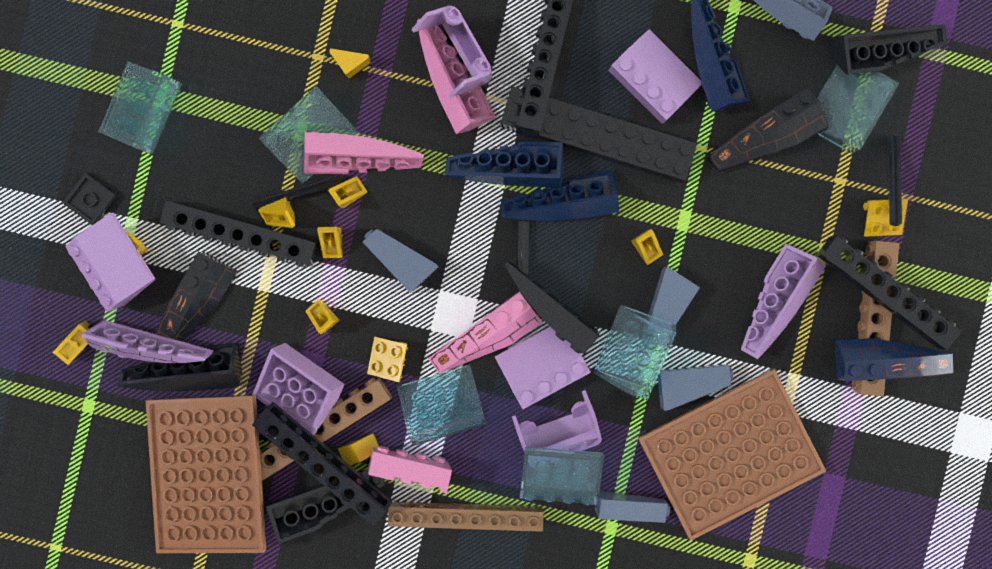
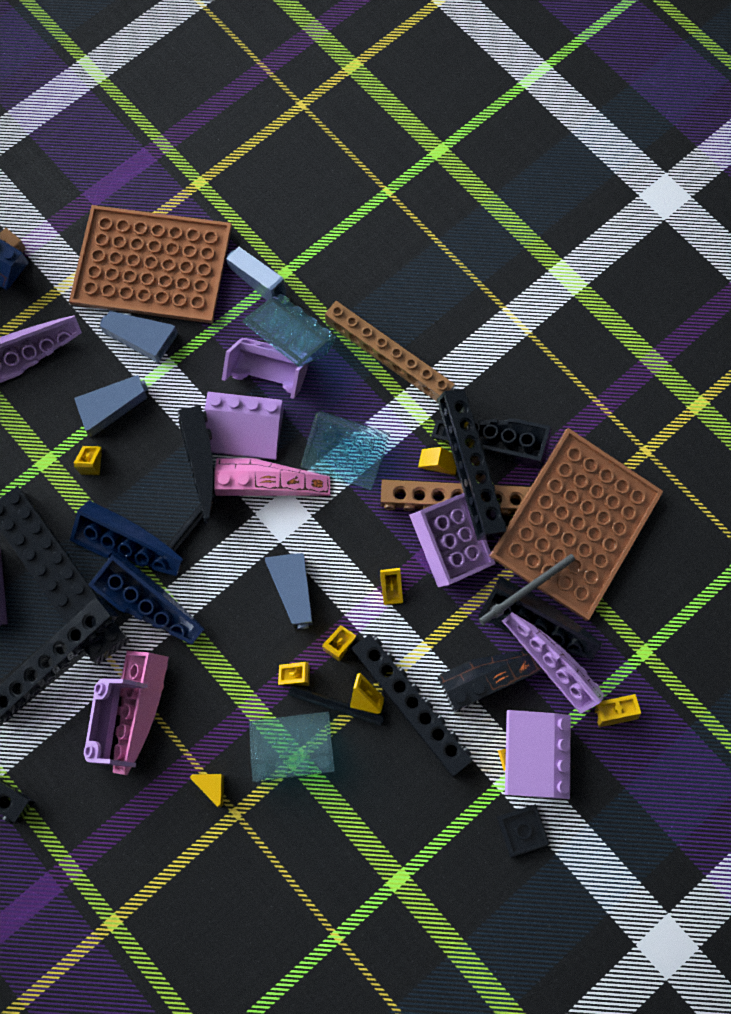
camera: 145 degrees left, 15 degrees down
clear light blue slope [98,62,182,154] -> none
bright pink wedge [304,132,424,174] -> none
yellow hinge [367,337,408,382] -> none
bright pink wedge [368,446,452,493] -> none
clear light blue slope [593,305,677,401] -> none
none -> dark grey bar [479,554,575,626]

